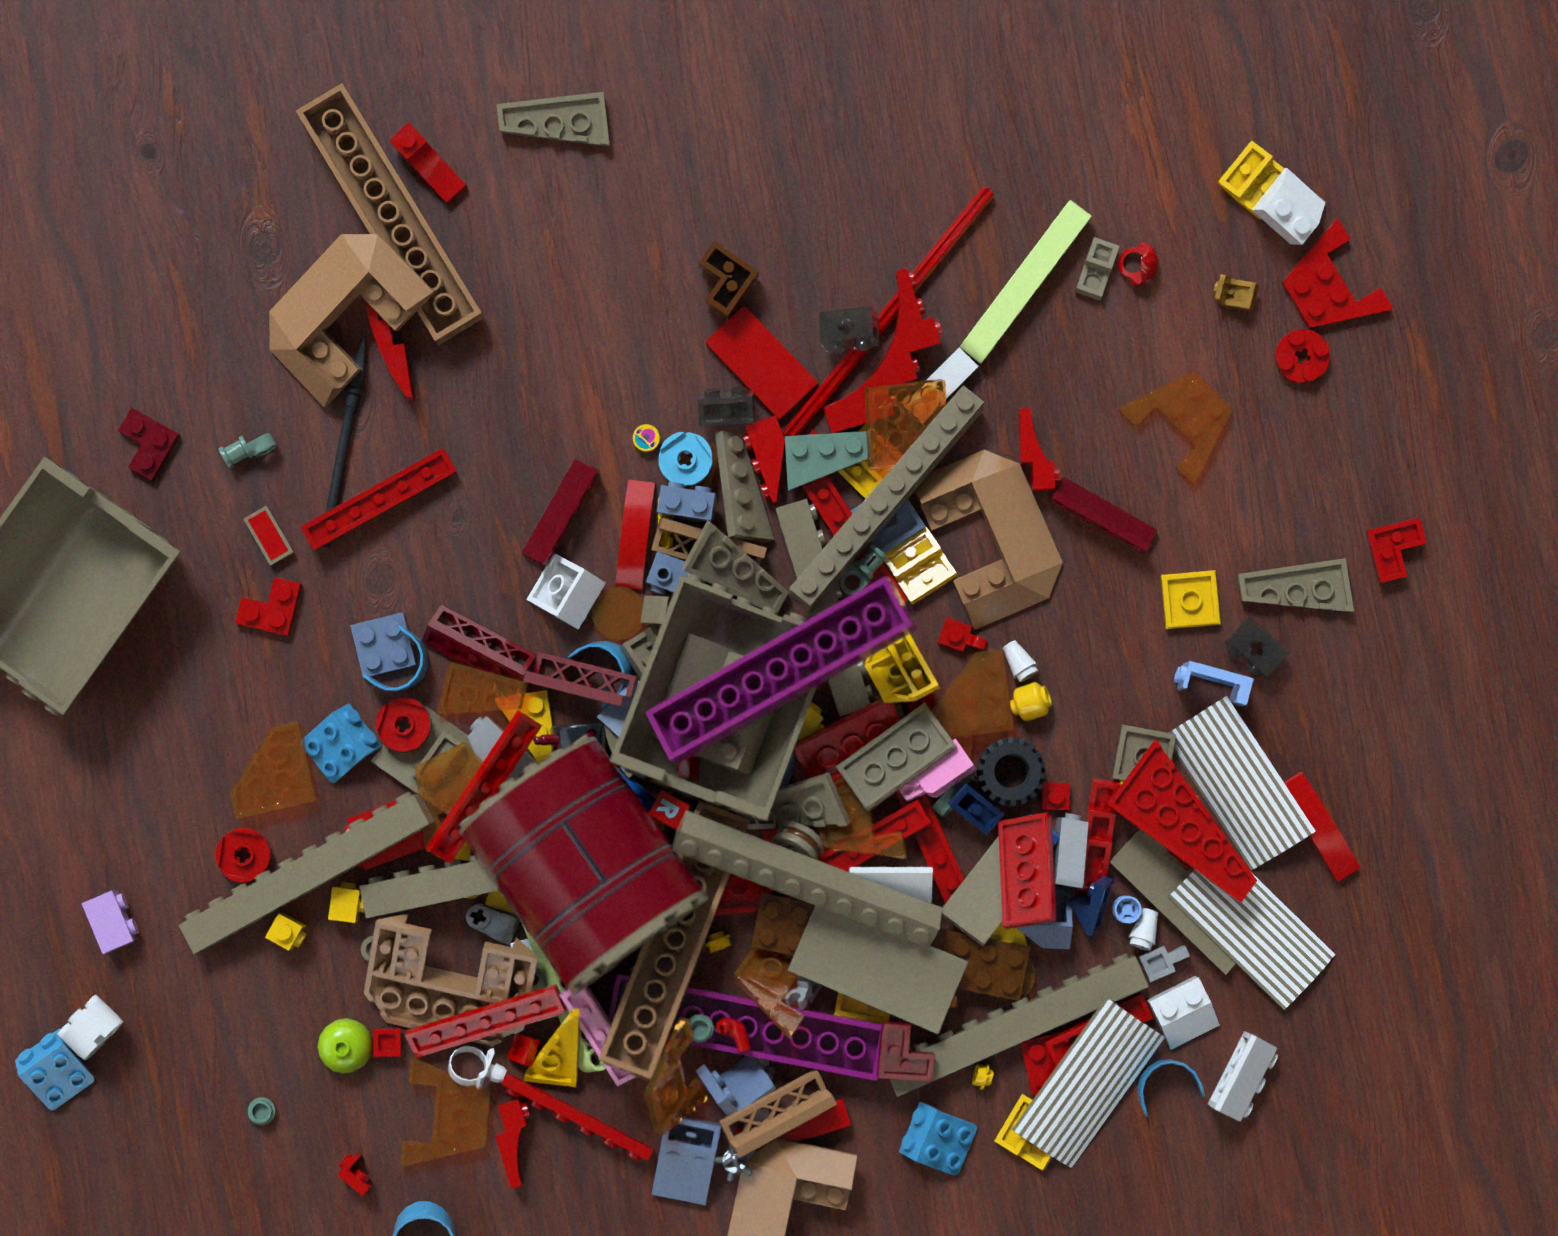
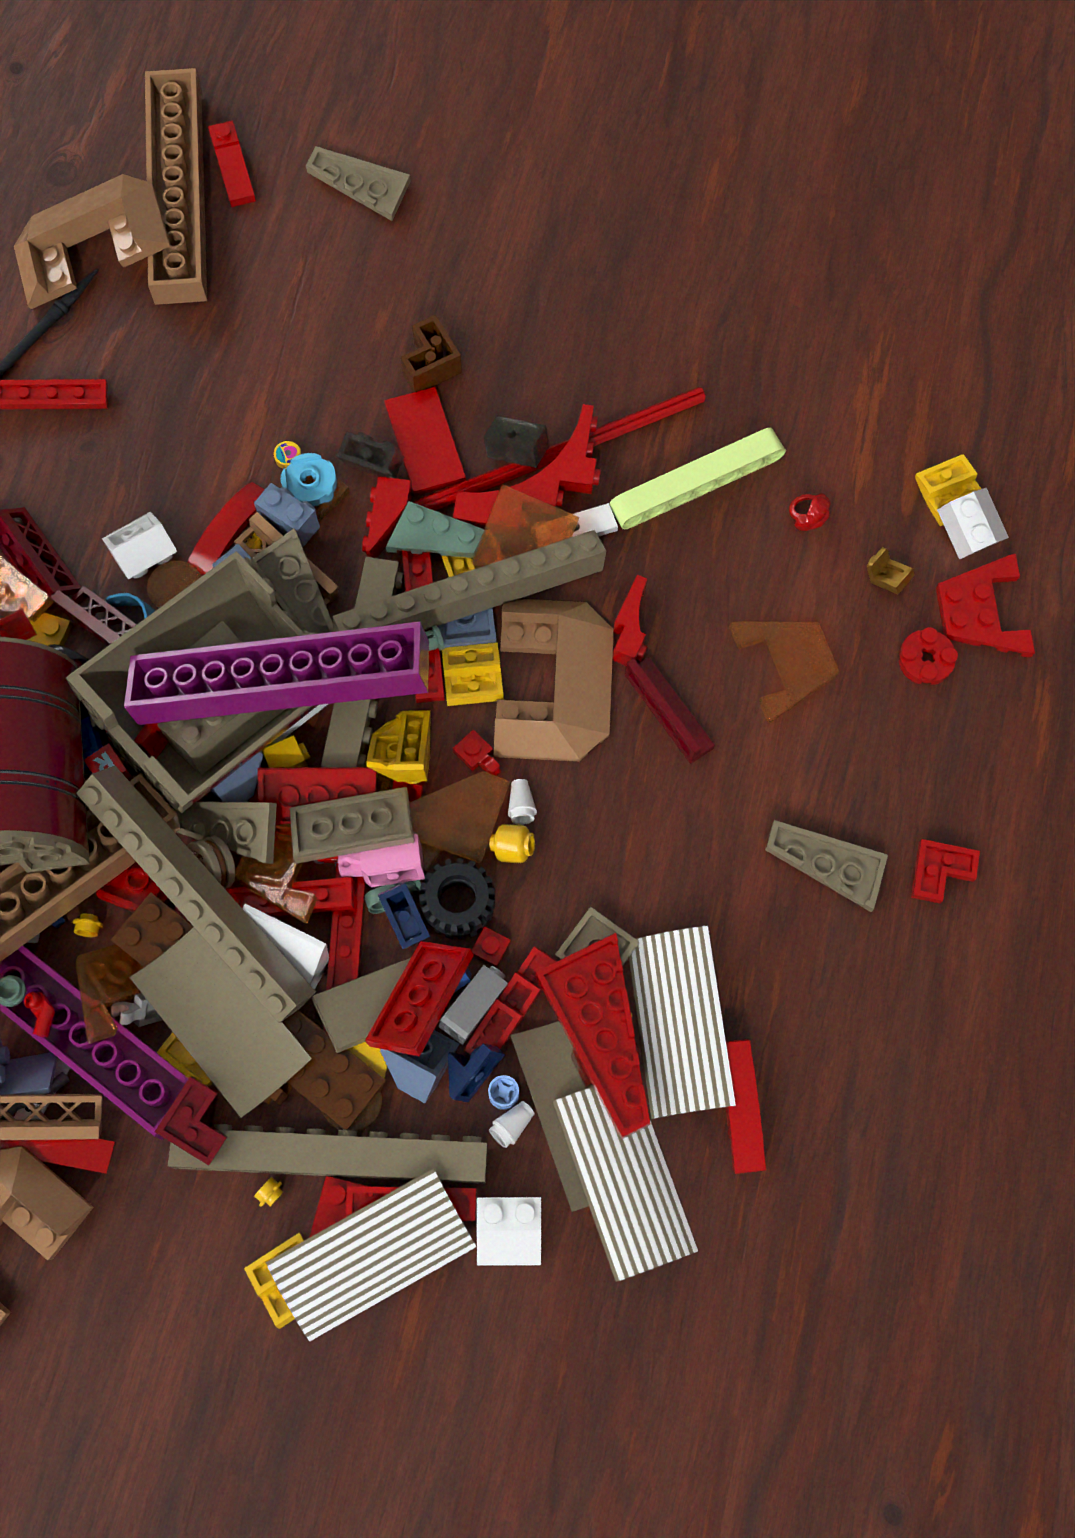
camera: 25 degrees right, 15 degrees down
red slope [365,300,415,401] -> none
dark red fence [522,459,599,566] -> none
dark tan wing [715,431,774,543] -> none
dark azure bracket [899,1101,977,1175] -> none
dark tan slope [1075,237,1119,301] -> none
dark azure piece [1137,1059,1205,1117] -> none
light grey plate [1139,945,1190,982] -> none
yellow tile [1160,570,1220,629] -> none
light blue panel [1174,661,1254,707] -> none
white slope [1208,1031,1278,1122] -> none
clear smoke brick [1224,616,1290,678] -> none

